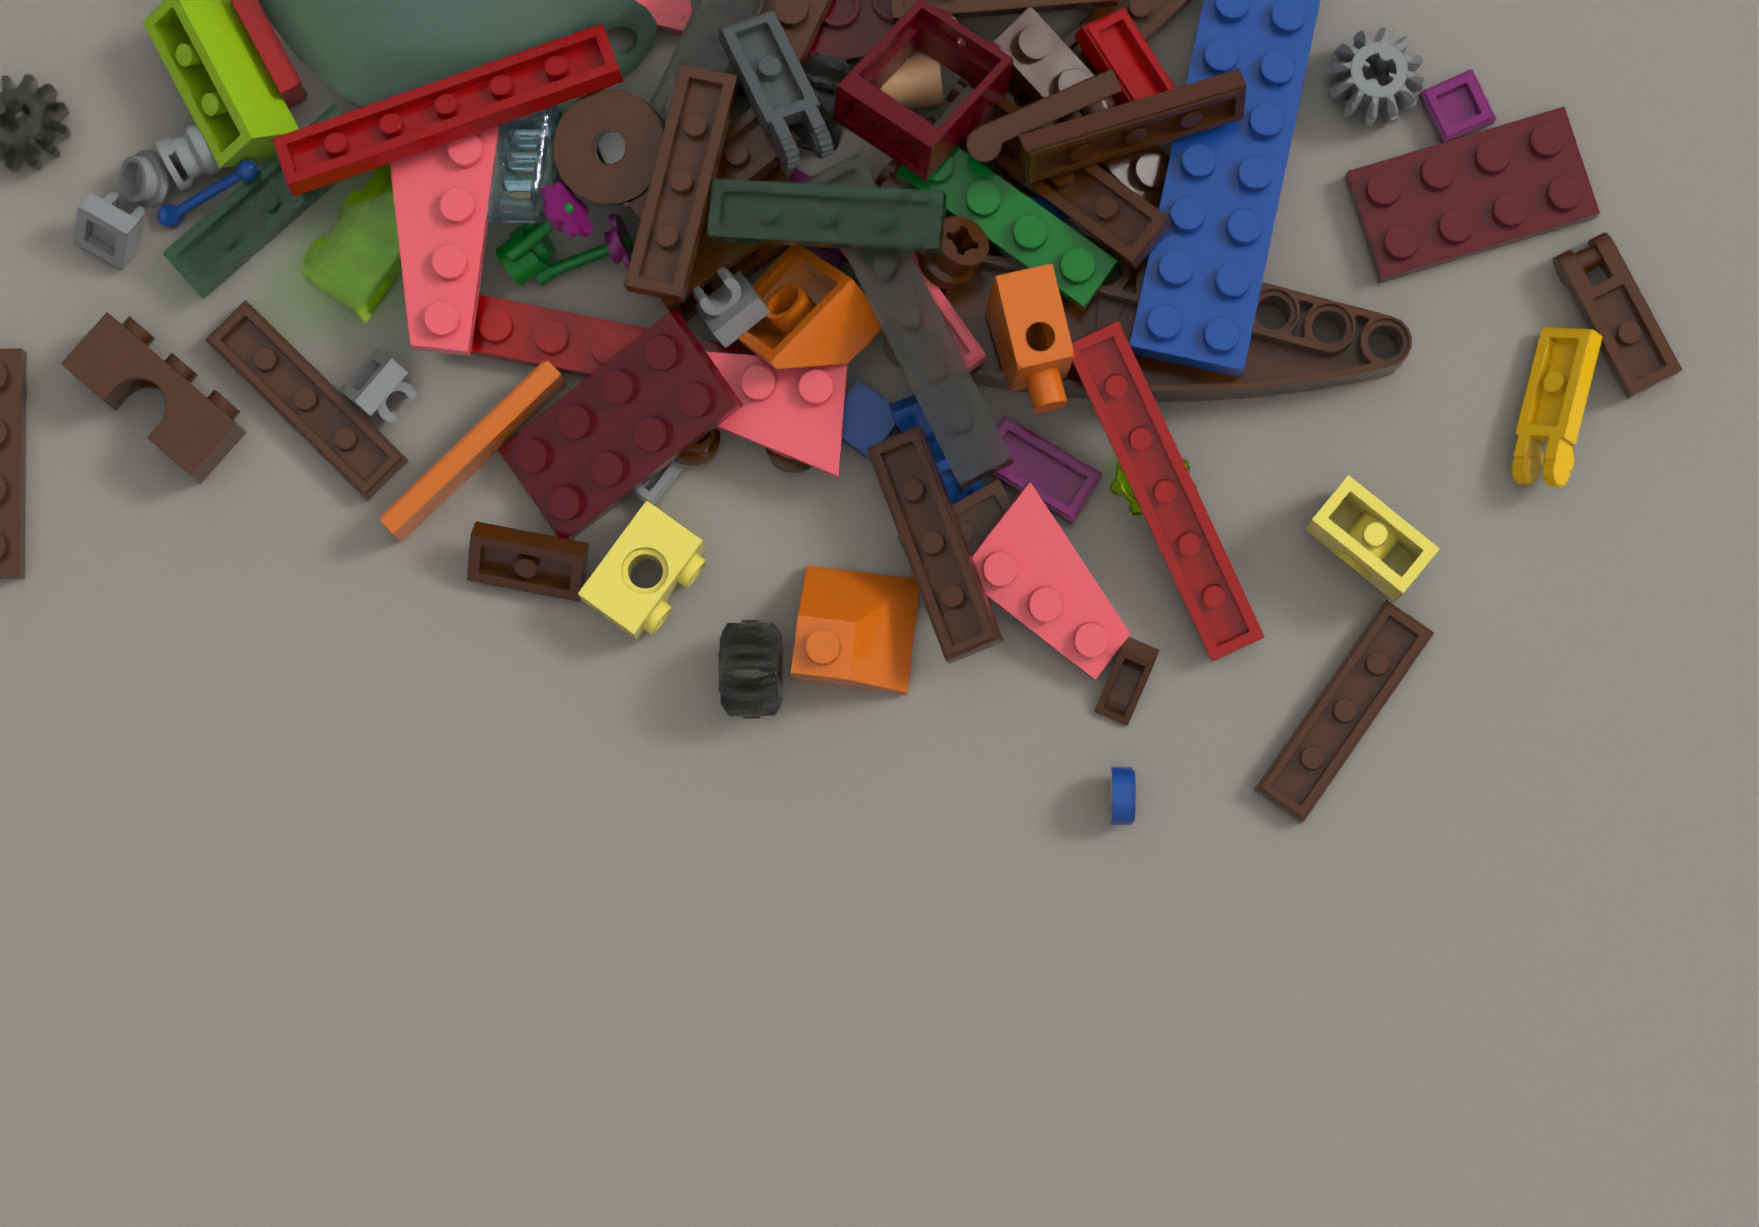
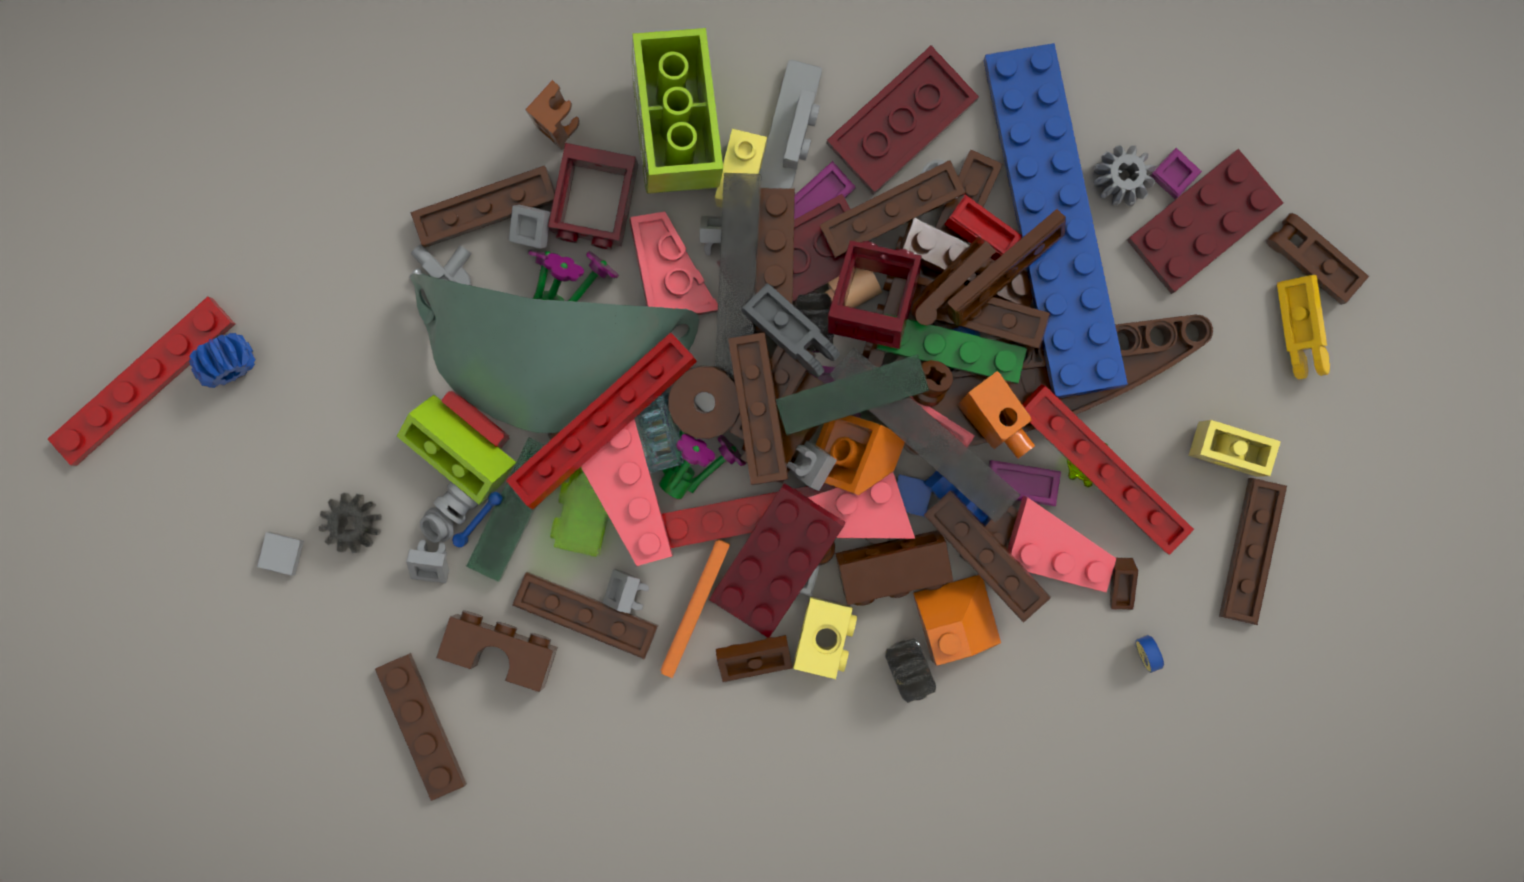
camera: 25 degrees left, 5 degrees up
none -> reddish brown brick [835,530,953,606]

